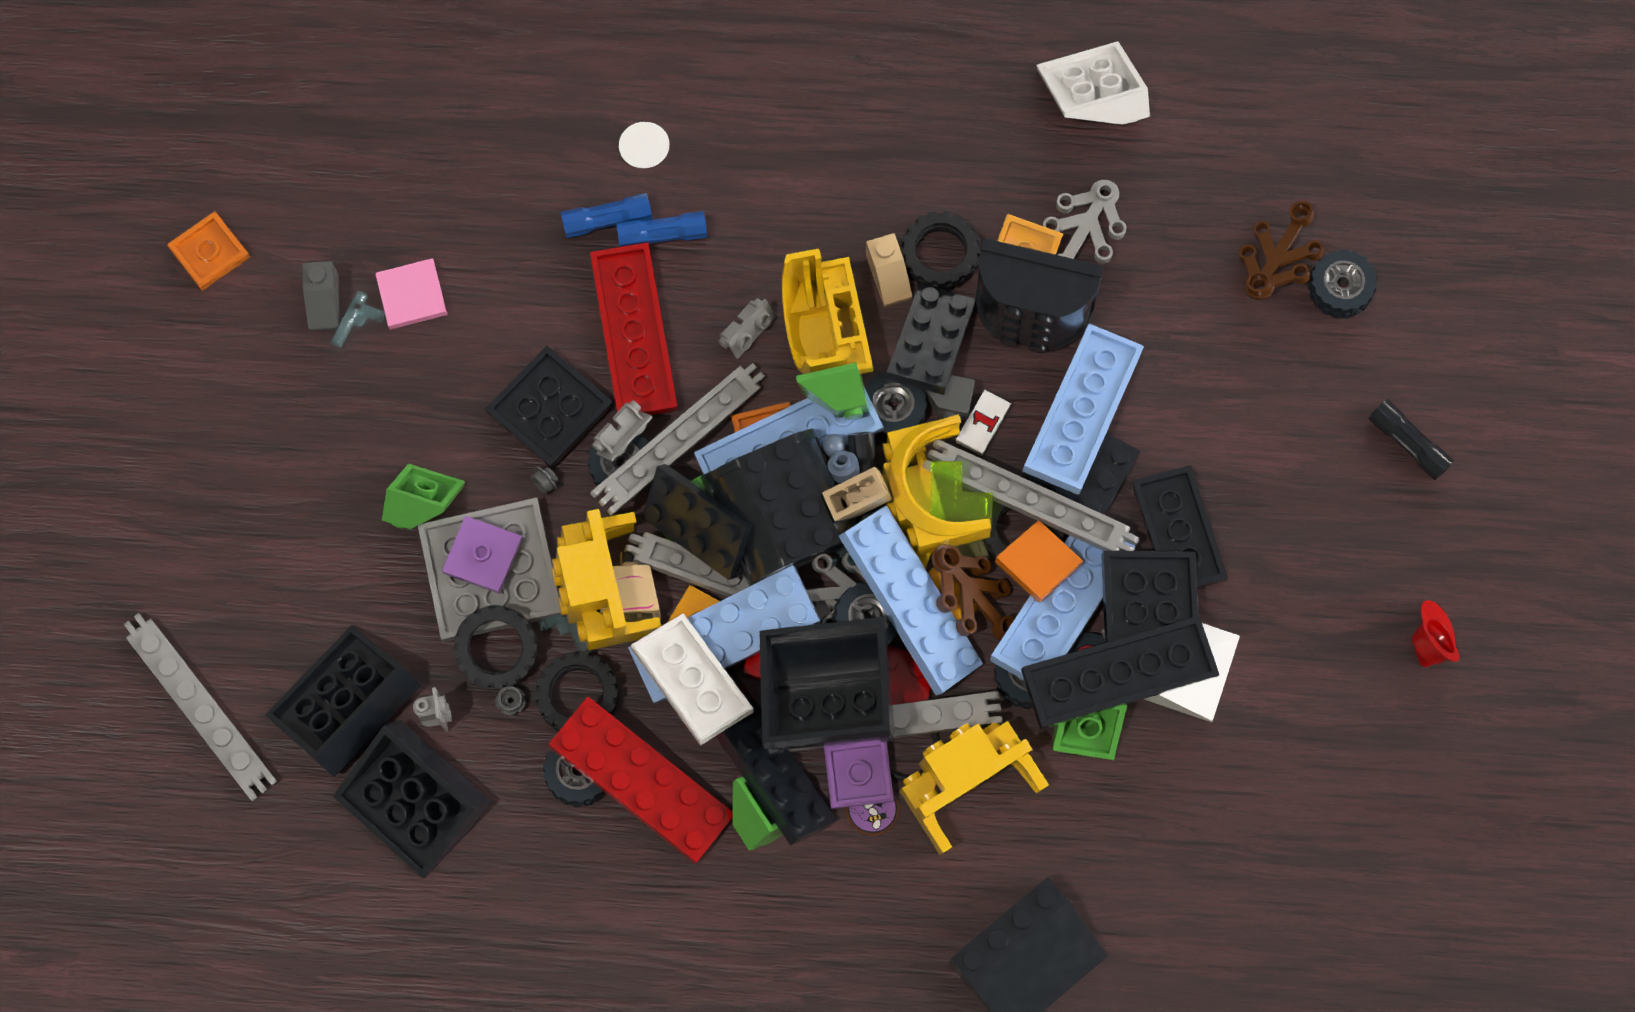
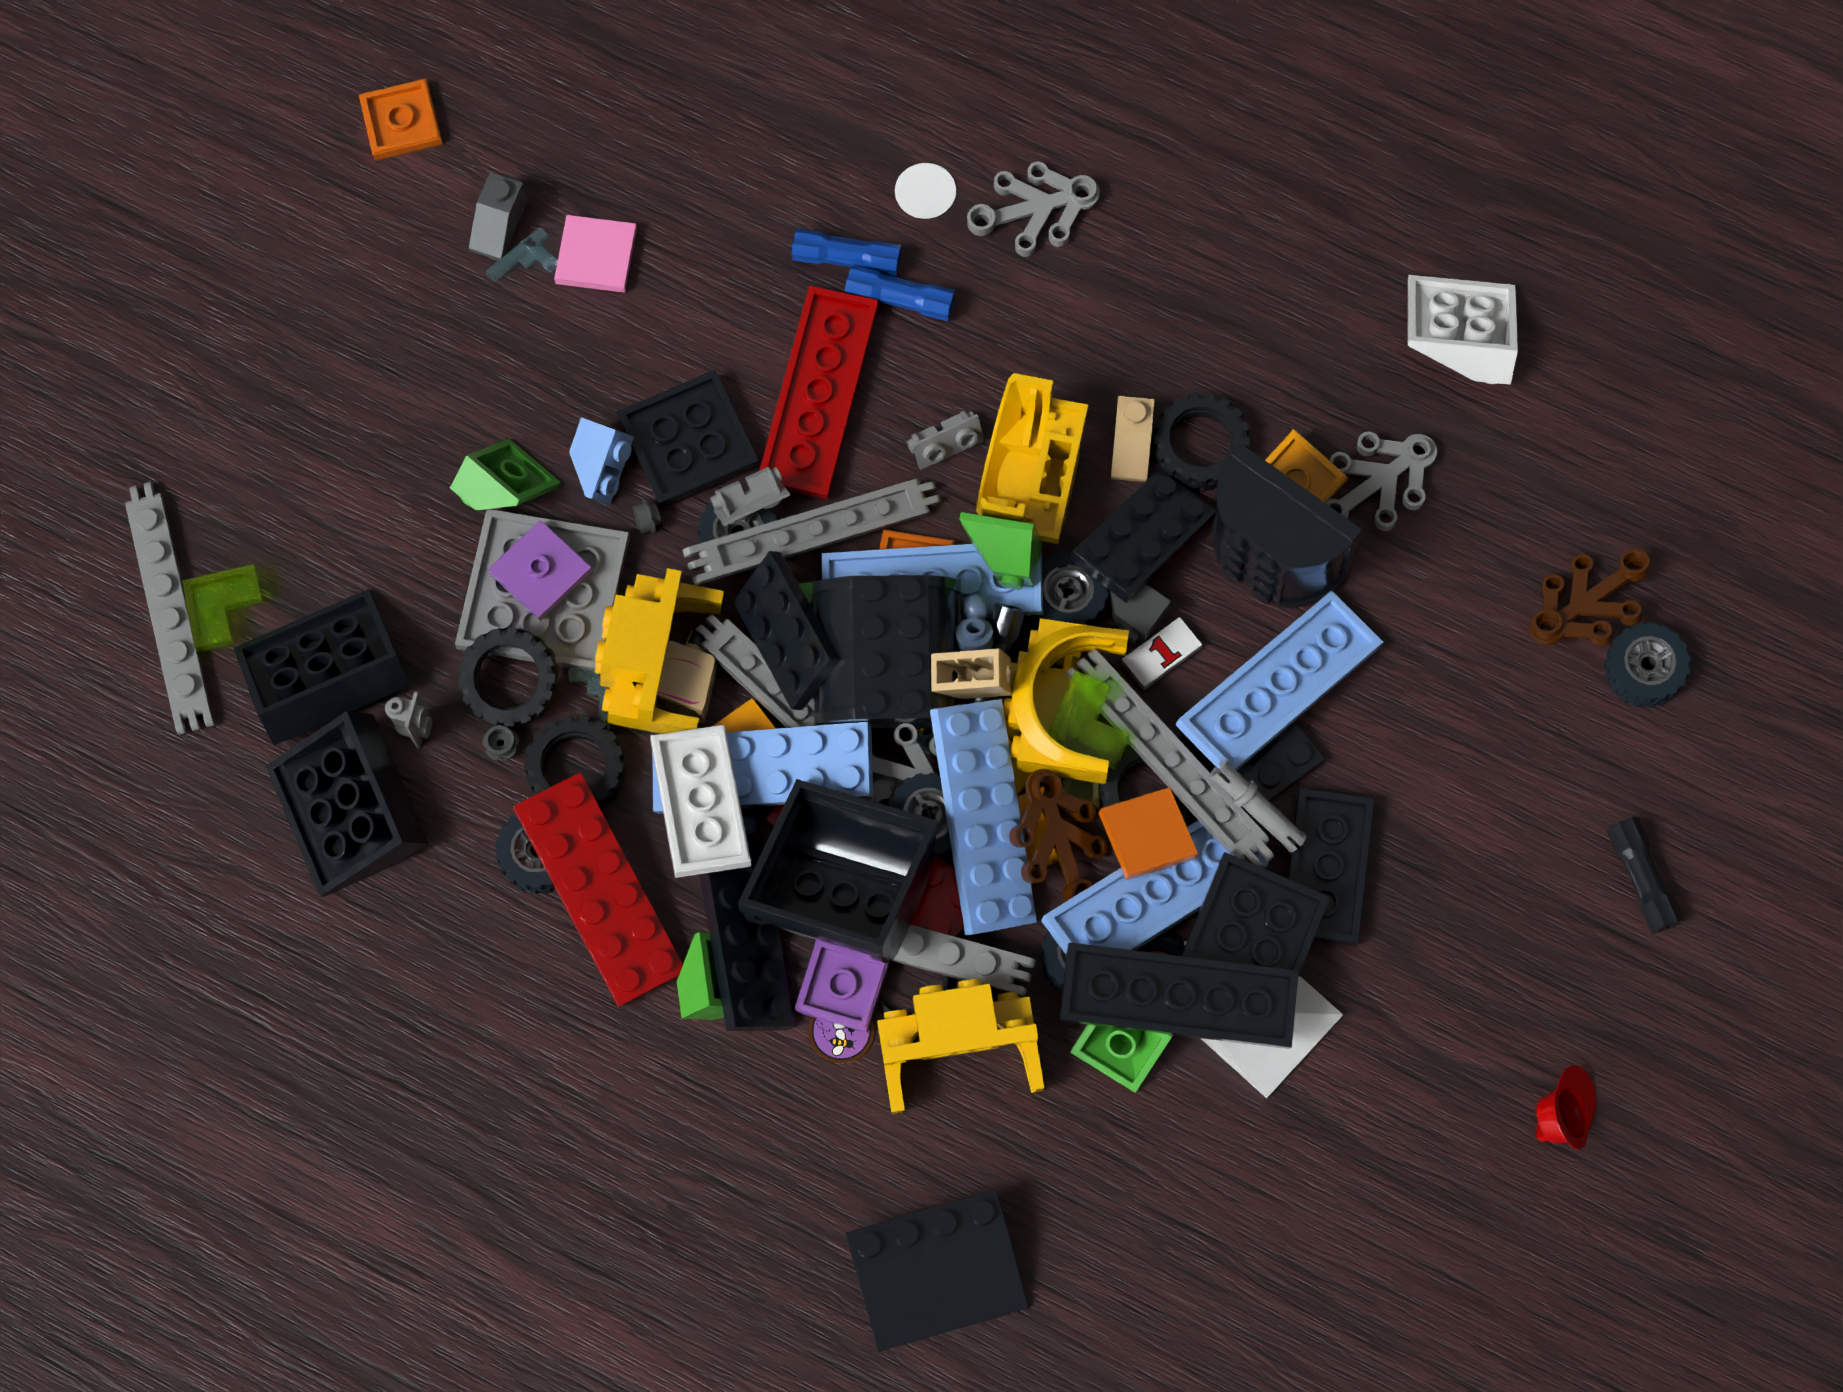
camera: 25 degrees right, 0 degrees up
none -> clear neon green plate [182,564,263,652]
none -> light blue slope [569,418,634,505]
none -> light grey plant [967,161,1100,257]
none -> light grey pin [1209,759,1307,853]

